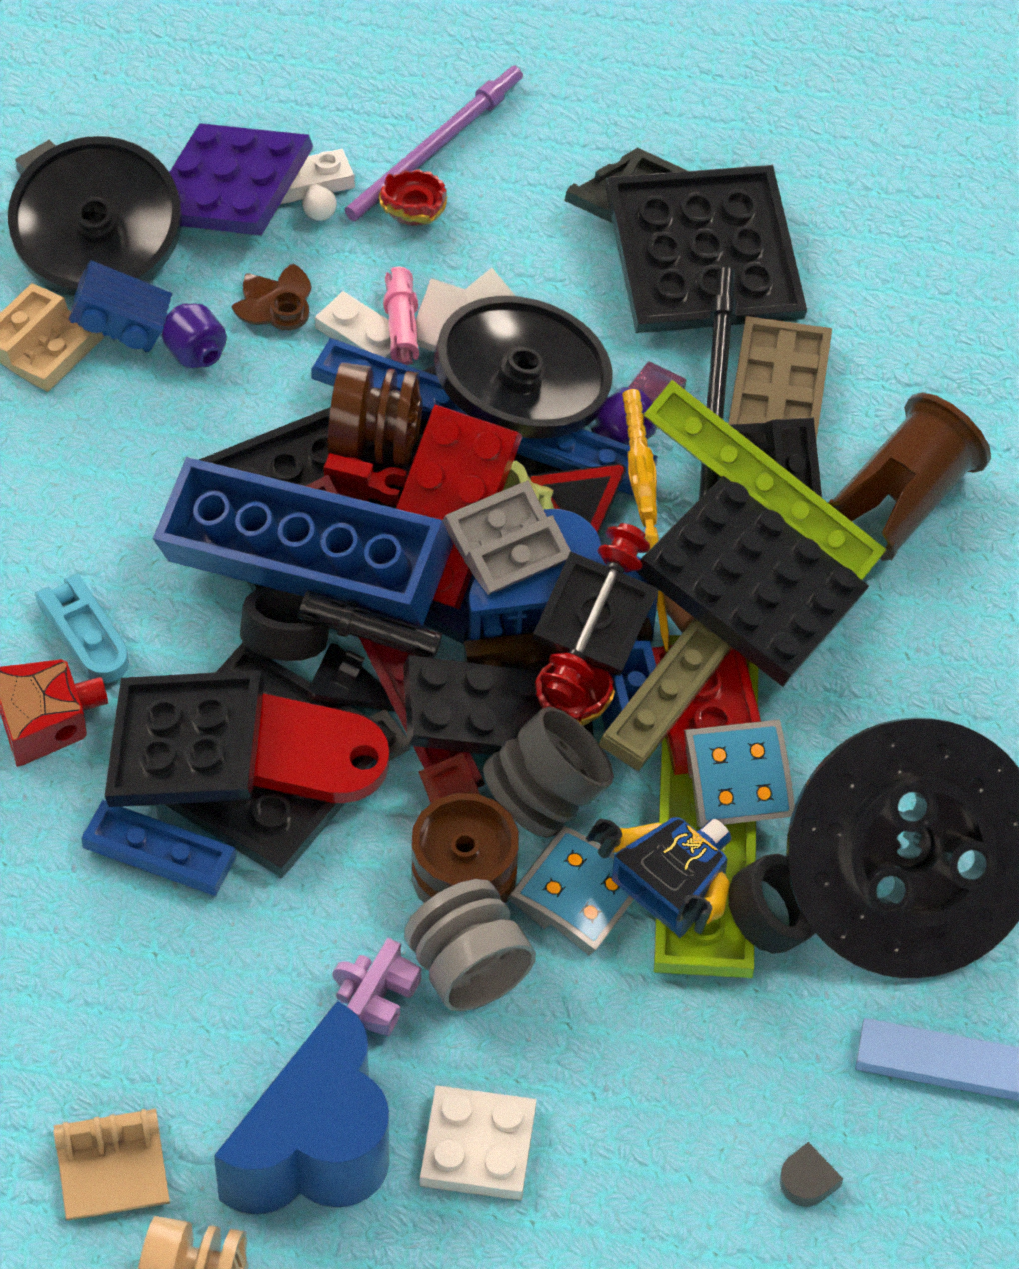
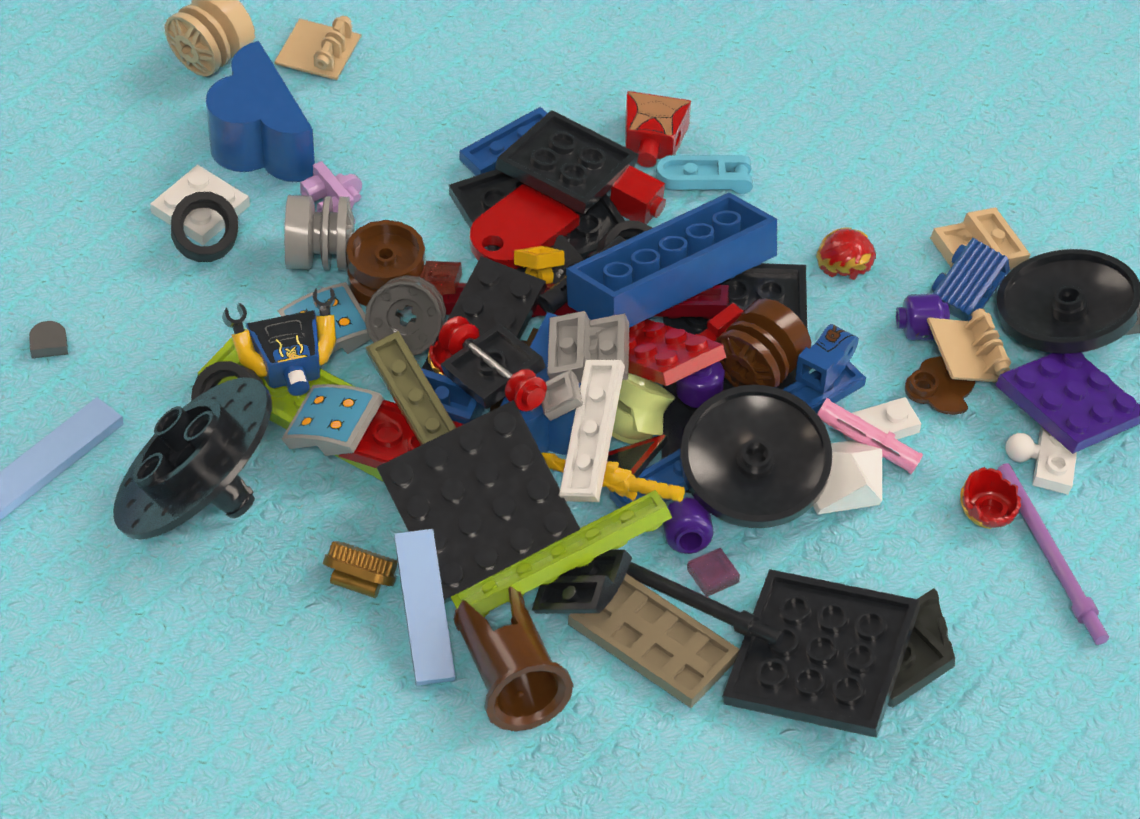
camera: 120 degrees right, 5 degrees down
none -> black tyre [171,192,238,262]
none -> pearl gold piece [323,541,398,598]
none -> light blue tile [394,529,455,686]
none -> yellow tile [514,246,564,284]
none -> light grey tile [542,369,583,421]
none -> white tile [559,360,625,502]
none -> red brick [610,165,666,224]
none -> blue leg [795,324,859,394]
none -> red hair [816,227,876,280]
none -> tan hinge [927,309,1011,382]

